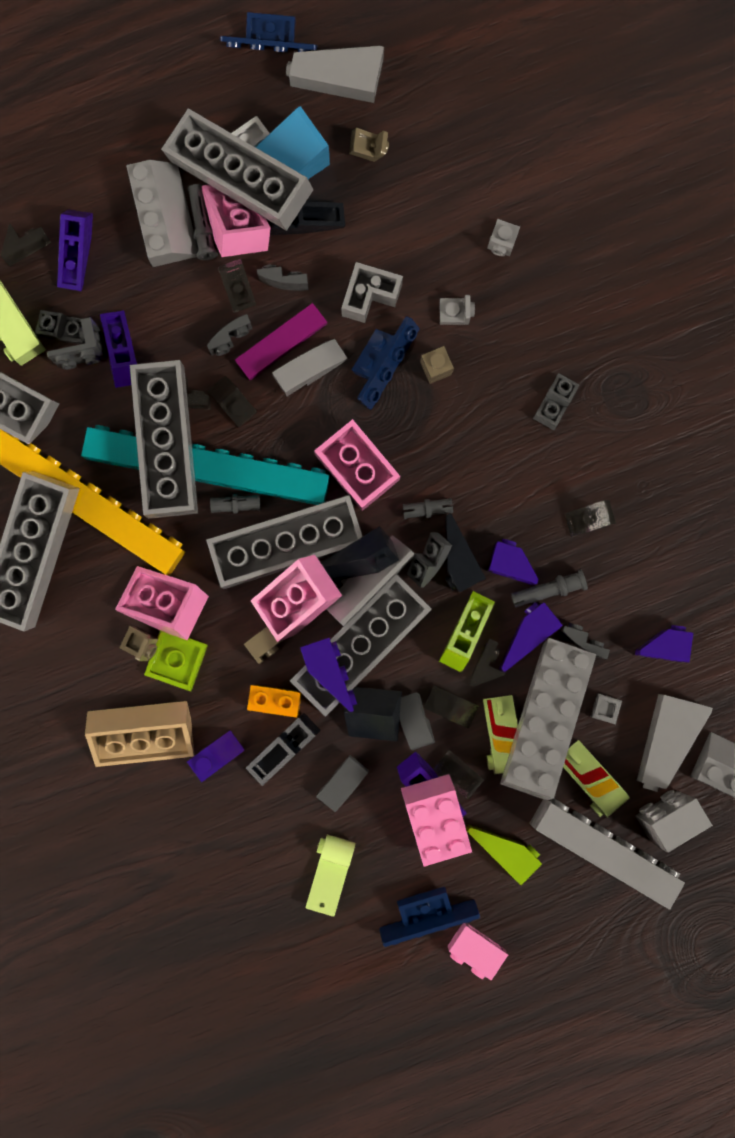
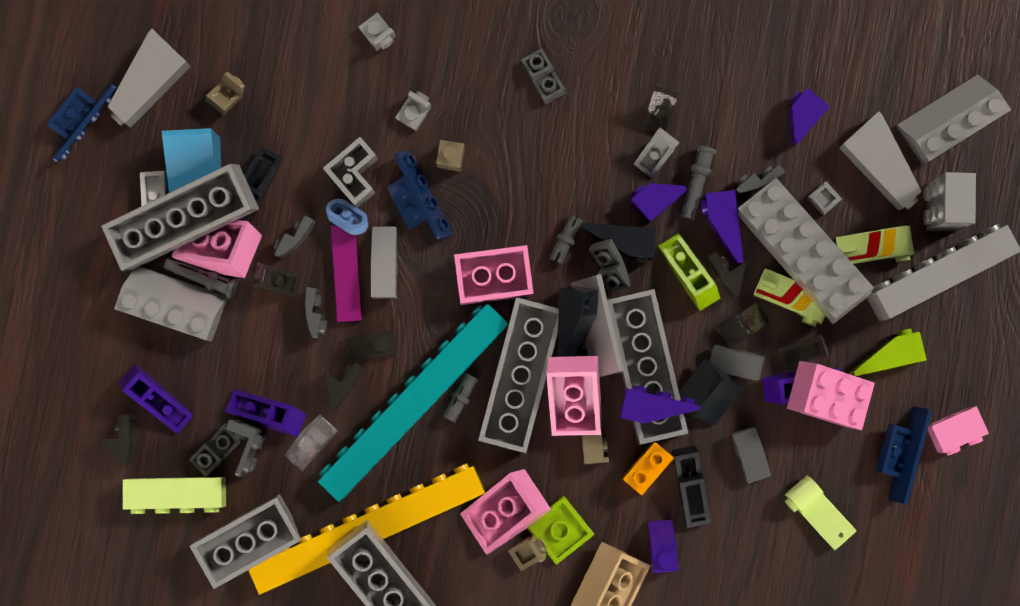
camera: 50 degrees left, 0 degrees up
light grey brick [130,360,198,519] -> none
none -> clear slope [285,415,338,471]
none -> medium blue plate [326,199,368,235]
none -> light grey slope [634,128,679,179]

